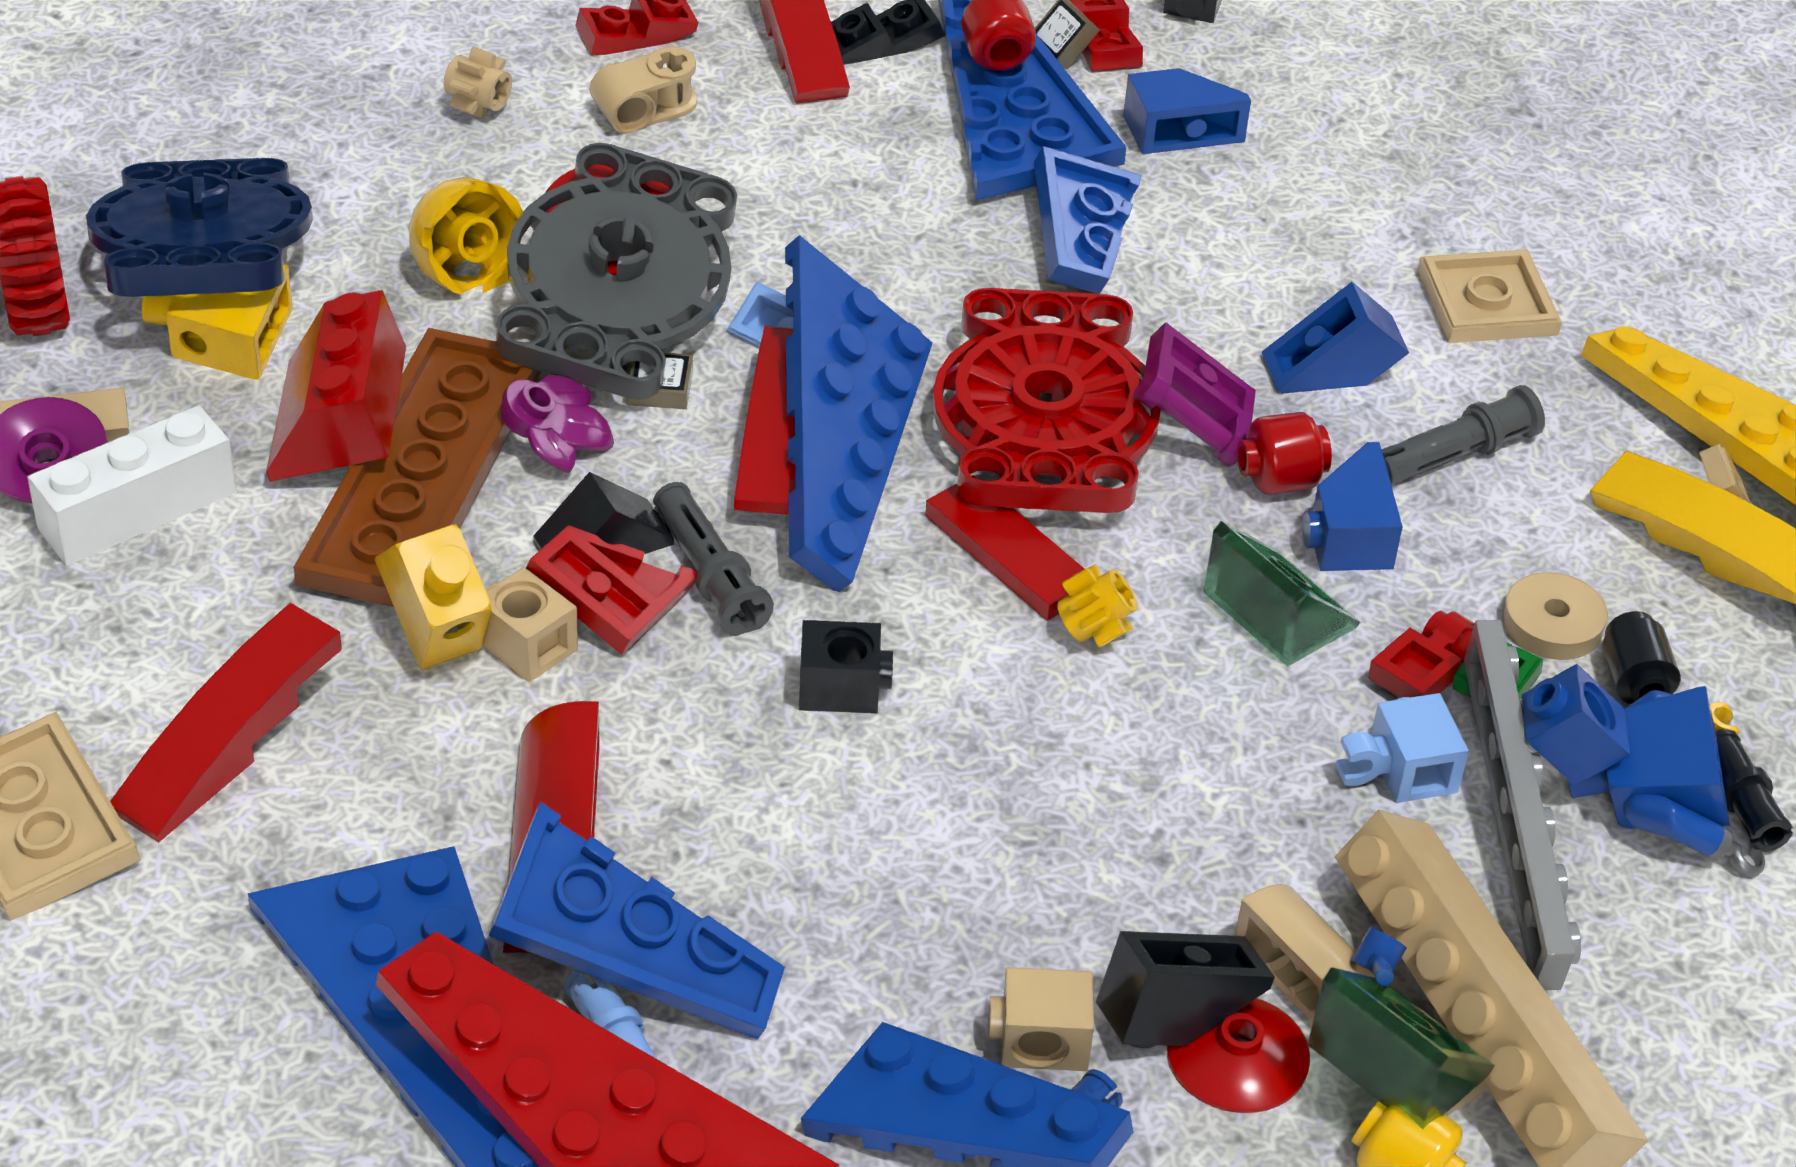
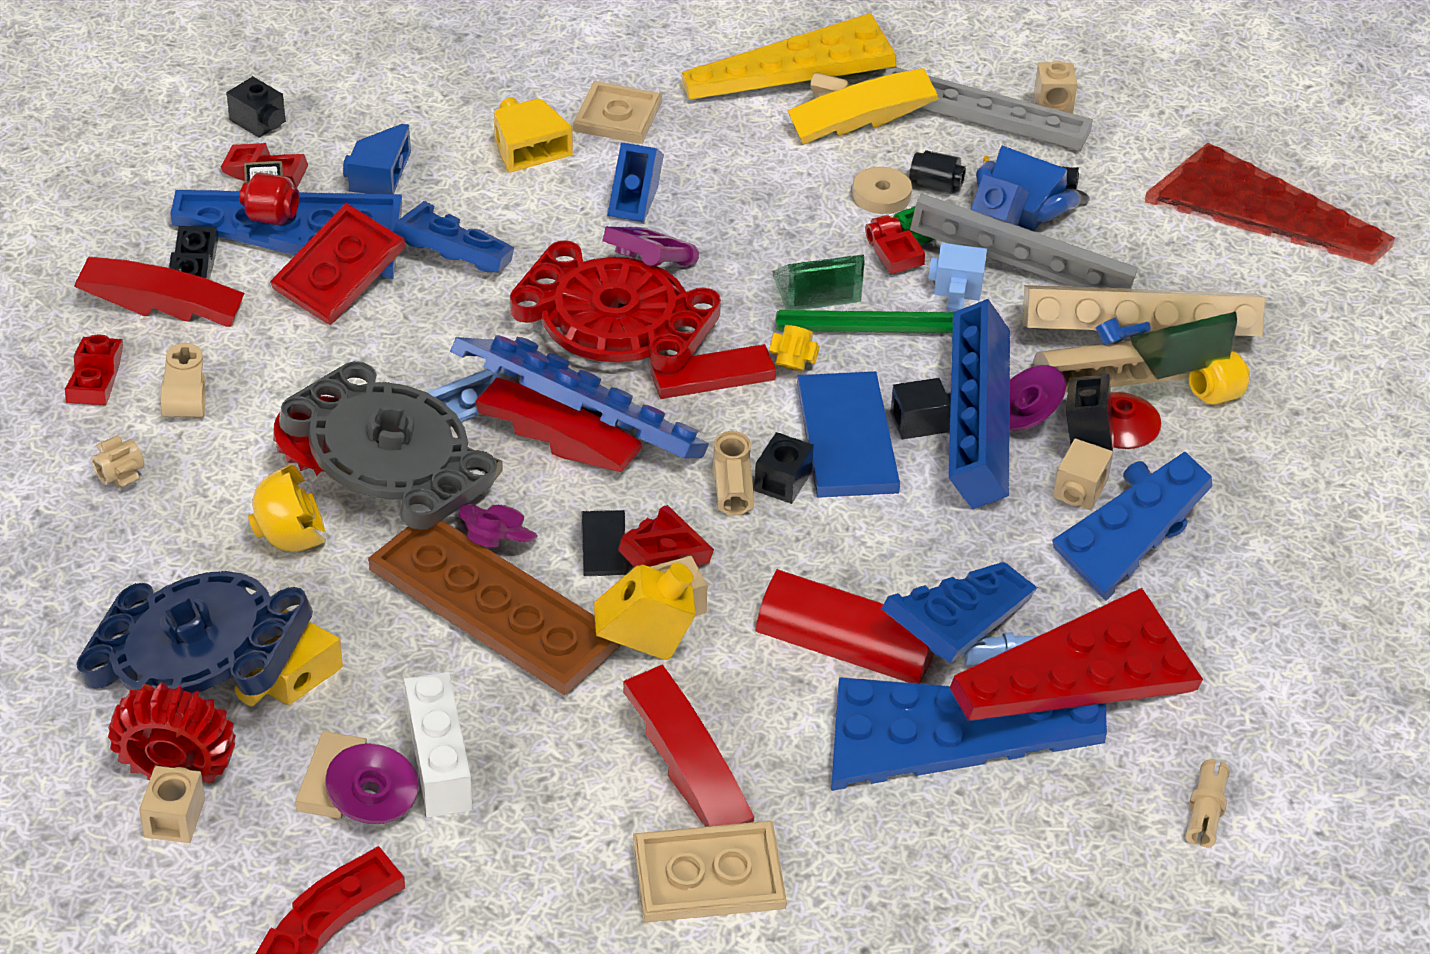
camera: 65 degrees left, 0 degrees up
red slope [266,290,406,482] -> none
dark grey pin [653,482,774,636] -> none
red head [1237,412,1332,495] -> none
blue slope [1303,442,1403,571] -> none
dark grey pin [1382,385,1545,486] -> none
none -> red tile [270,203,406,325]
none -> yellow torso [494,97,573,173]
none -> tan piece [712,431,754,516]
none -> green axle [775,310,953,333]
none -> blue tile [797,371,900,498]
none -> black brick [890,378,951,440]
none -> blue brick [948,299,1010,509]
none -> magenta dish [1010,365,1066,431]

